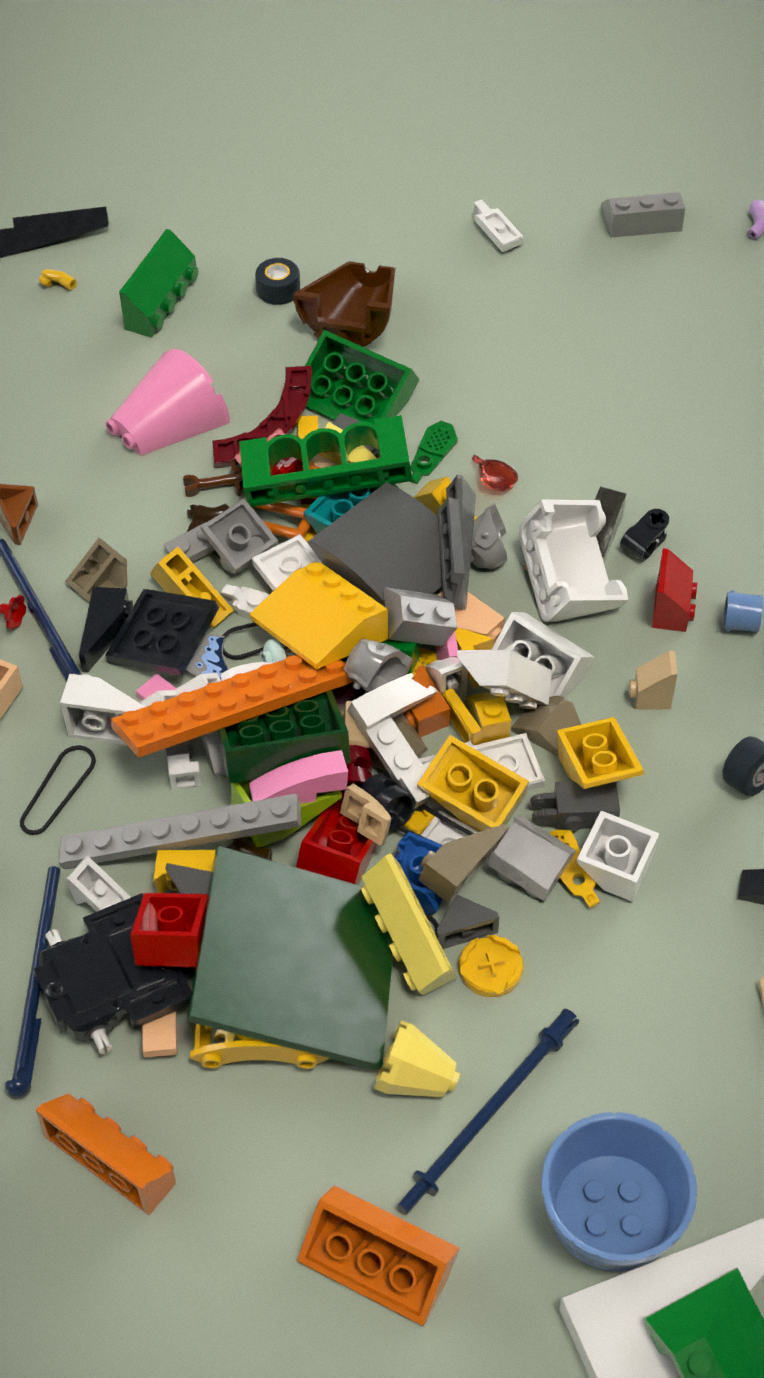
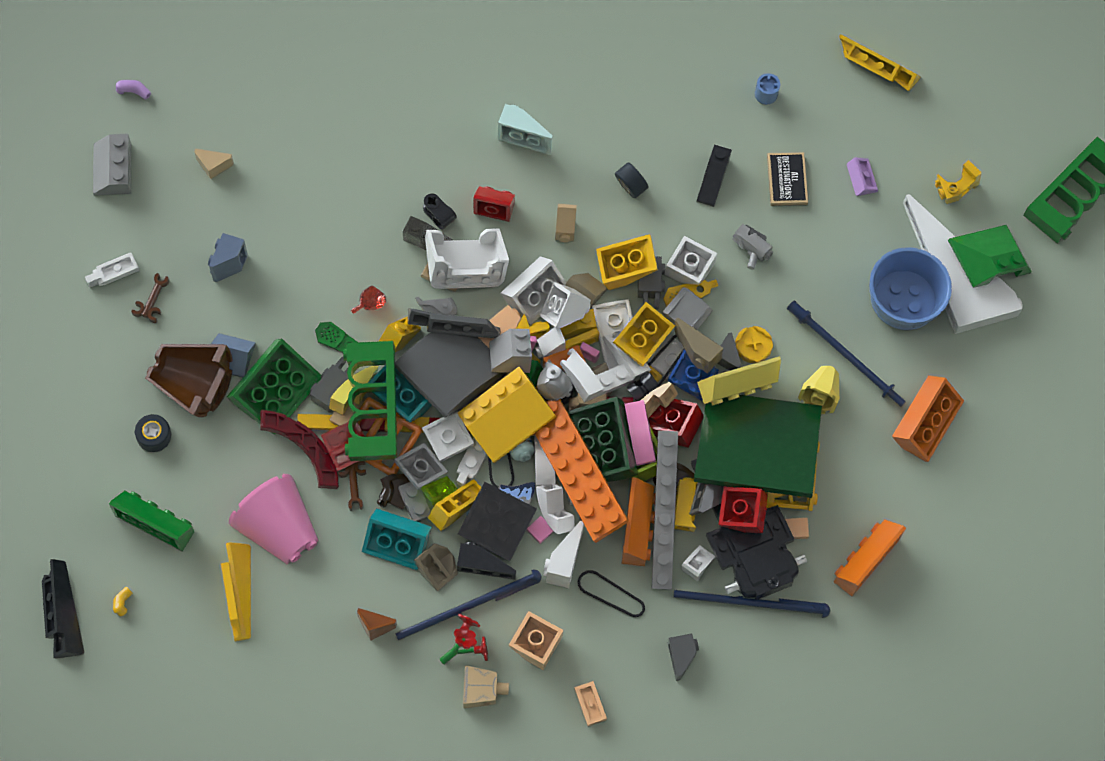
camera: 90 degrees left, 15 degrees up
medium blue piece [723,590,763,632] -> none
none -> reddish brown bar [131,273,169,323]
none -> tan slope [194,148,234,179]
none -> sand blue slope [208,233,248,282]
none -> sand blue slope [211,333,256,378]
none -> yellow wedge [221,542,251,641]
none -> teal slope [362,508,432,570]
none -> clear neon green slope [420,476,458,507]
none -> bright pink tile [580,342,600,363]
none -> orange slope [621,477,655,567]
none -> light grey piece [732,224,773,270]

